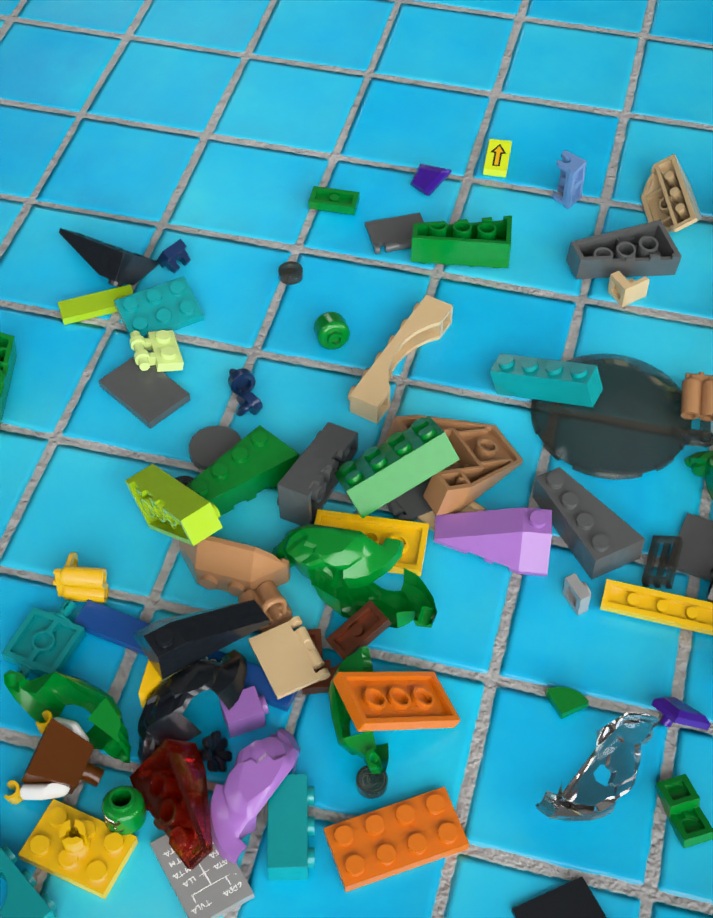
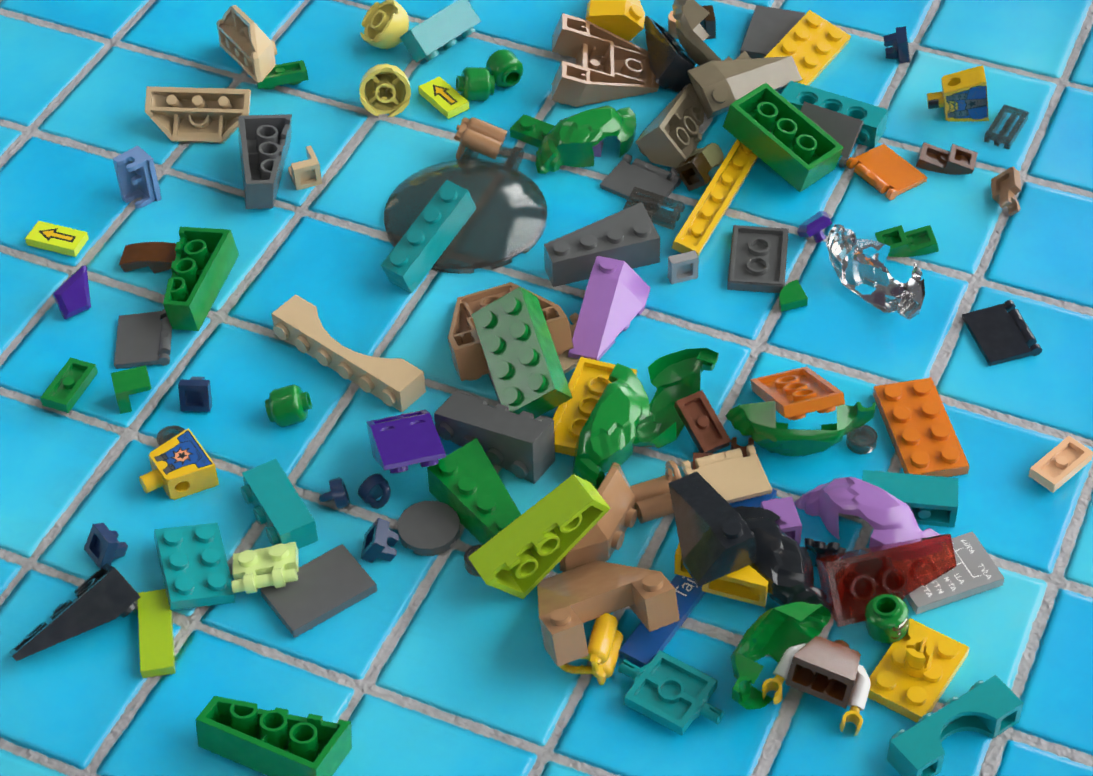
camera: 80 degrees left, 5 degrees down
none -> green panel [111,365,151,414]
none -> reddish brown slope [119,242,176,274]
none -> yellow torso [139,428,219,500]
none -> dark blue tile [178,376,212,412]
none -> teal brick [240,459,318,549]
none -> dark blue tile [361,518,399,563]
none -> dark purple slope [366,409,446,473]
none -> medium nougat wedge [537,560,680,667]
none -> dark grey tile [727,225,789,293]

